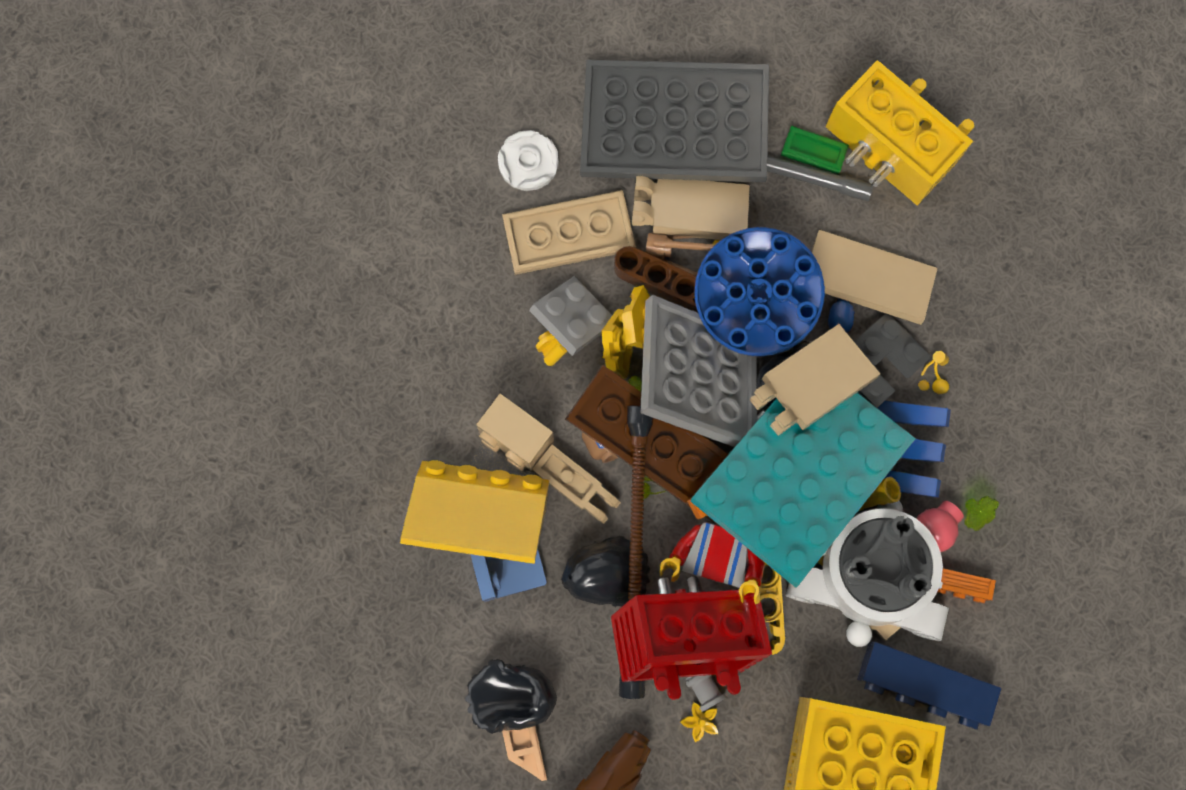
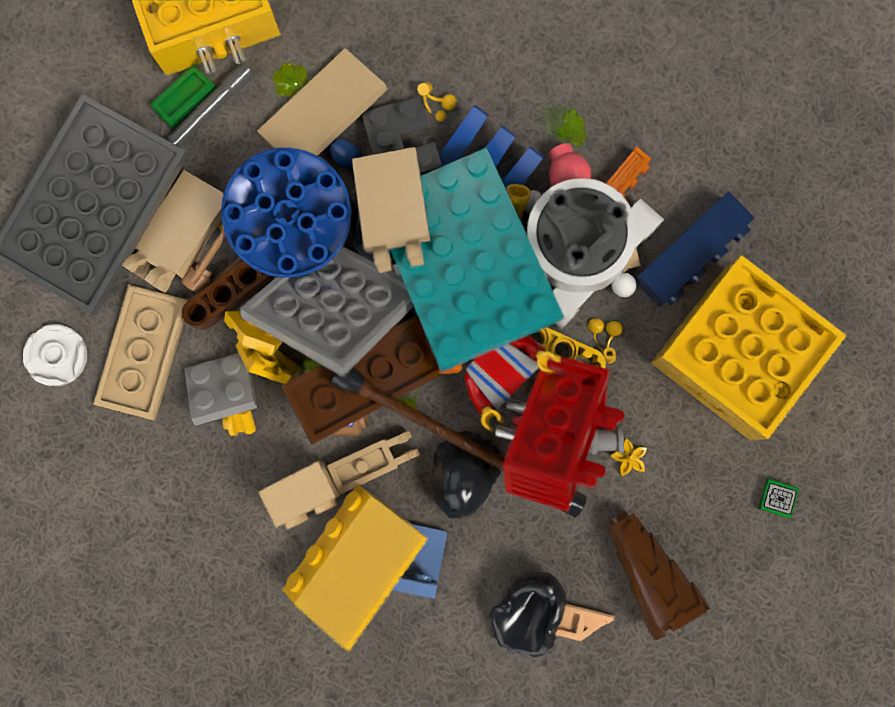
camera: 60 degrees left, 5 degrees up
none -> clear neon green plant [272,63,310,98]
none -> yellow piece [587,318,623,364]

